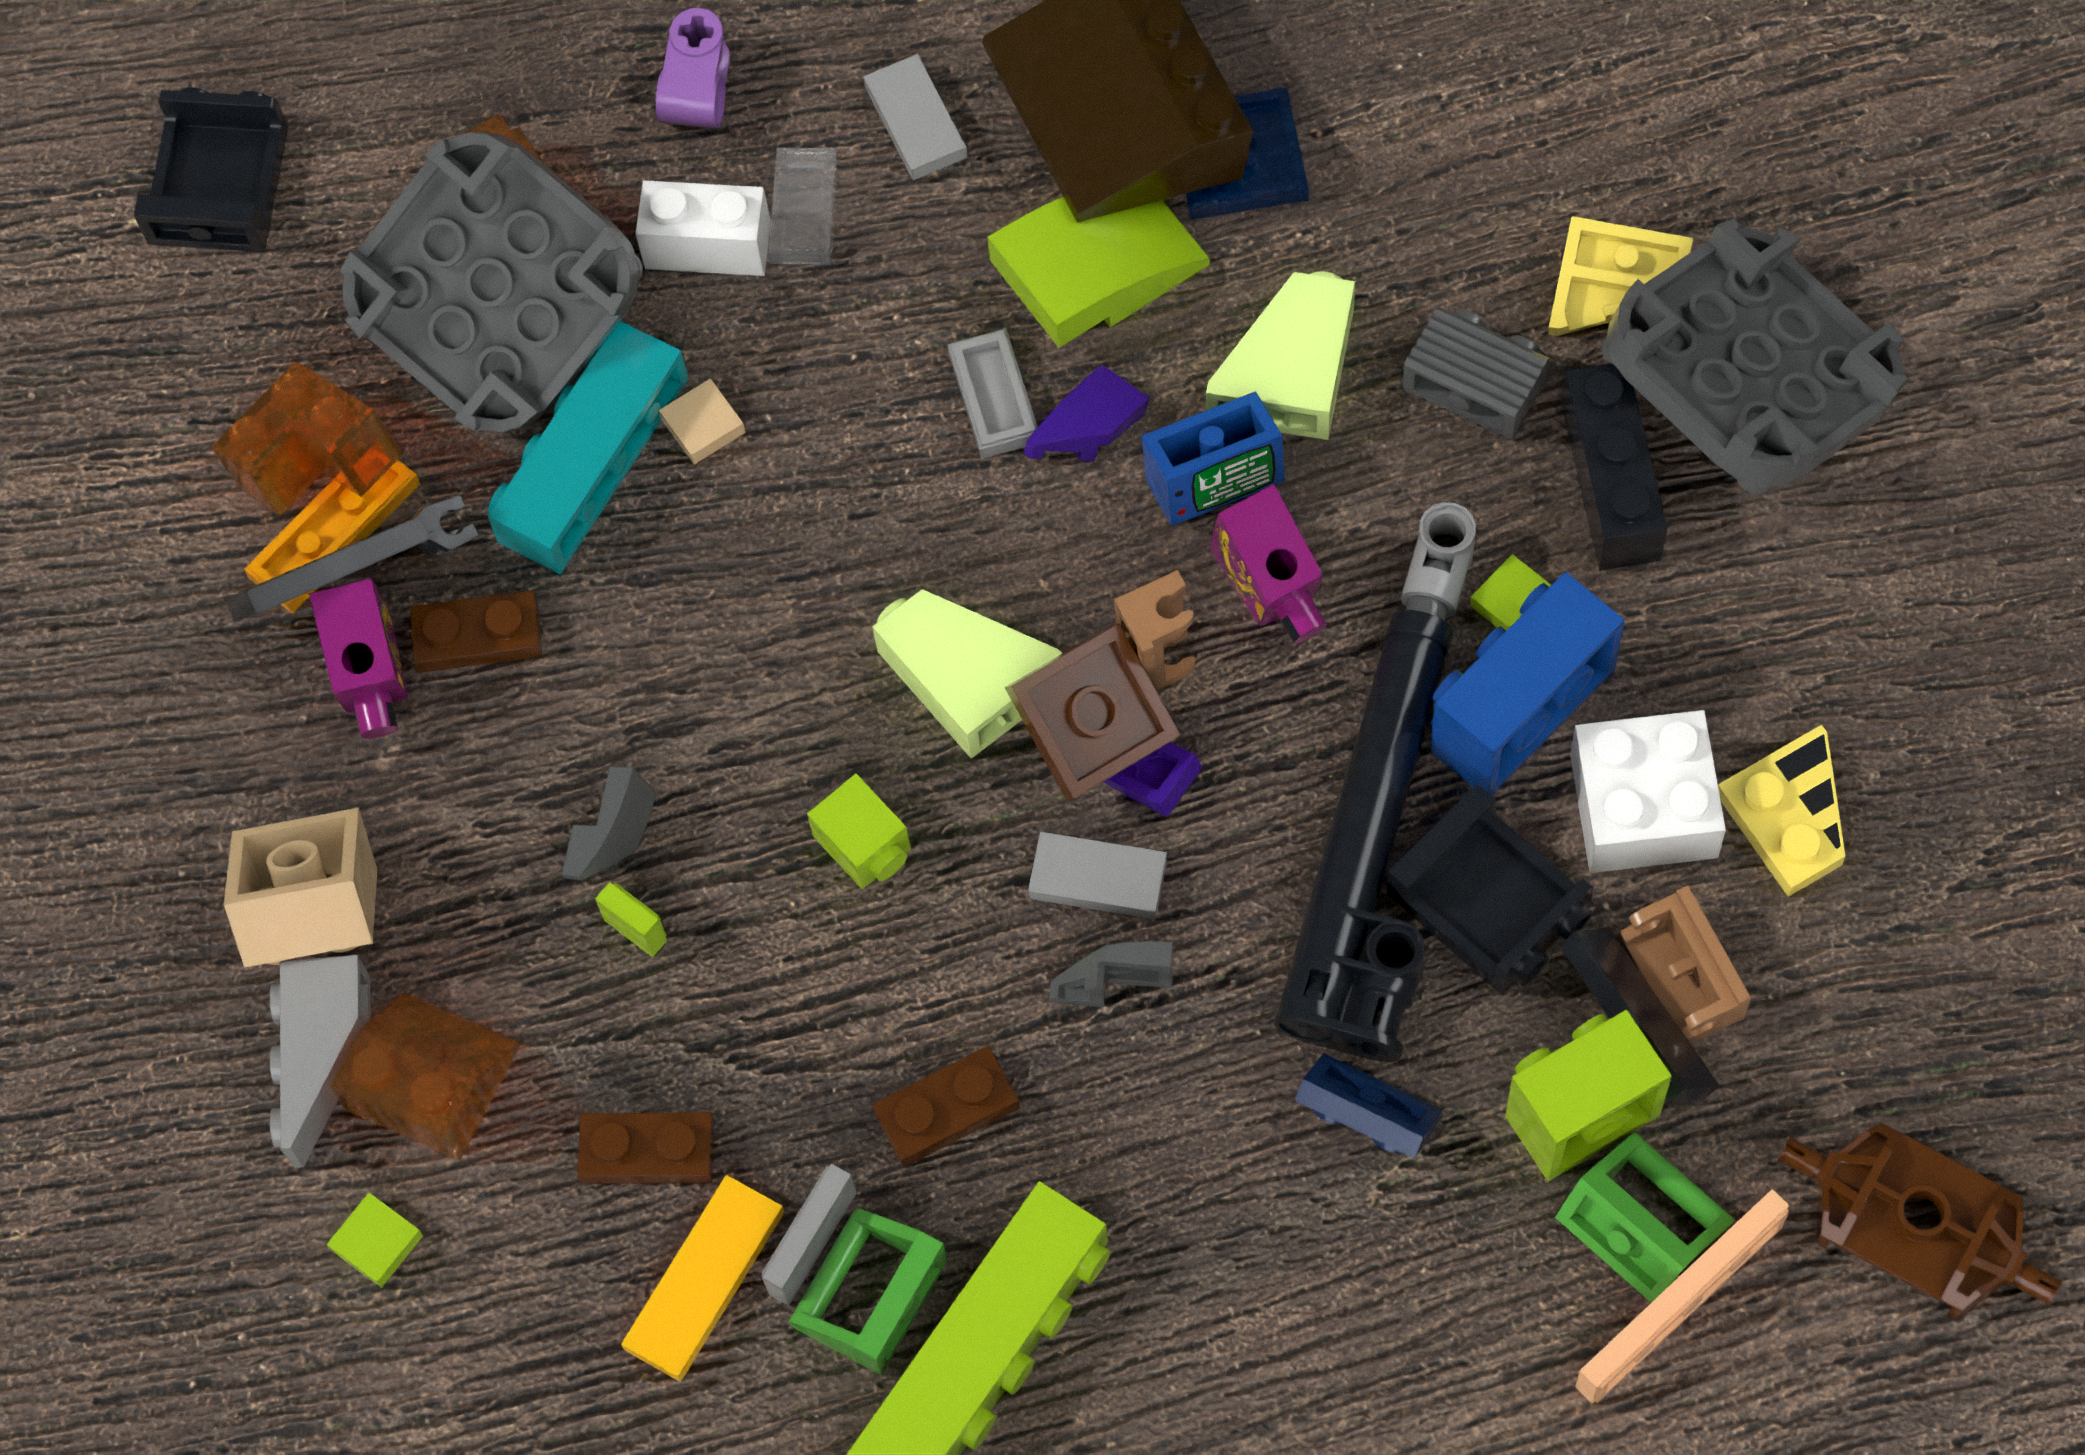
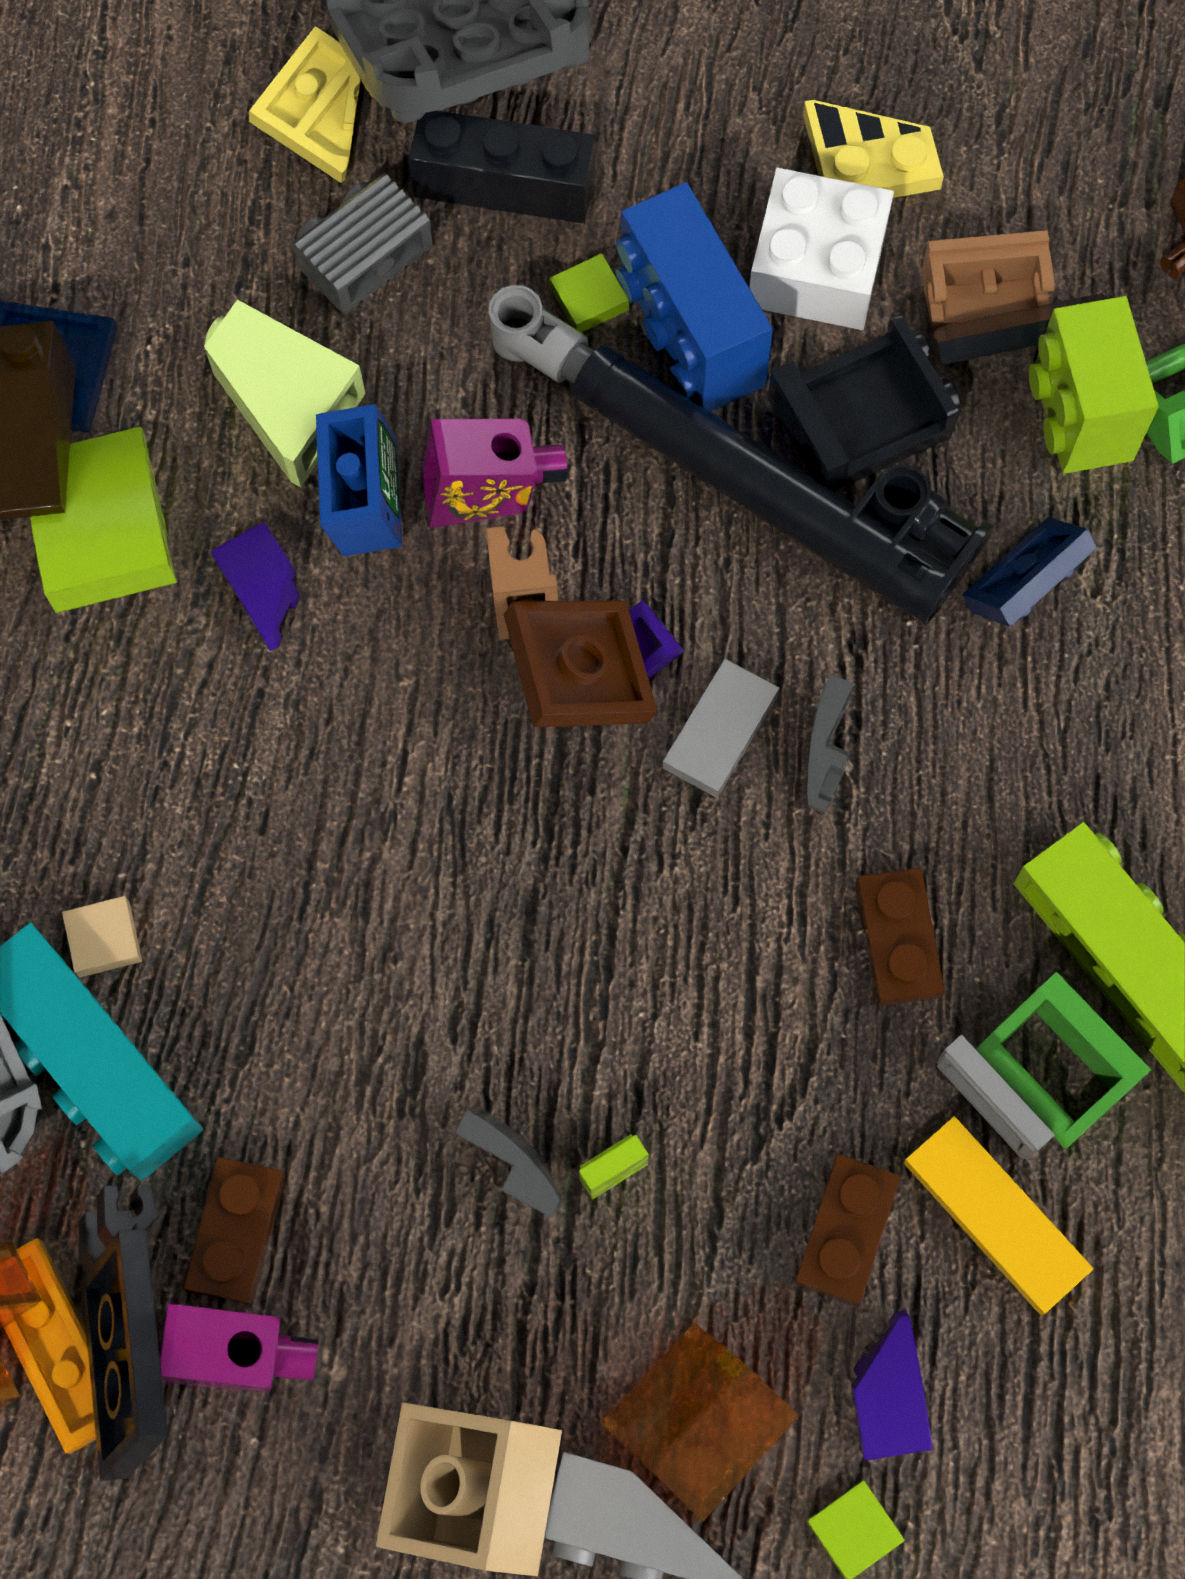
camera: 75 degrees left, 5 degrees up
lime brick [807,774,911,890] -> none
yellowish green slope [872,589,1062,759] -> none
light grey tile [947,328,1038,459] -> none
none -> dark purple slope [851,1310,933,1461]

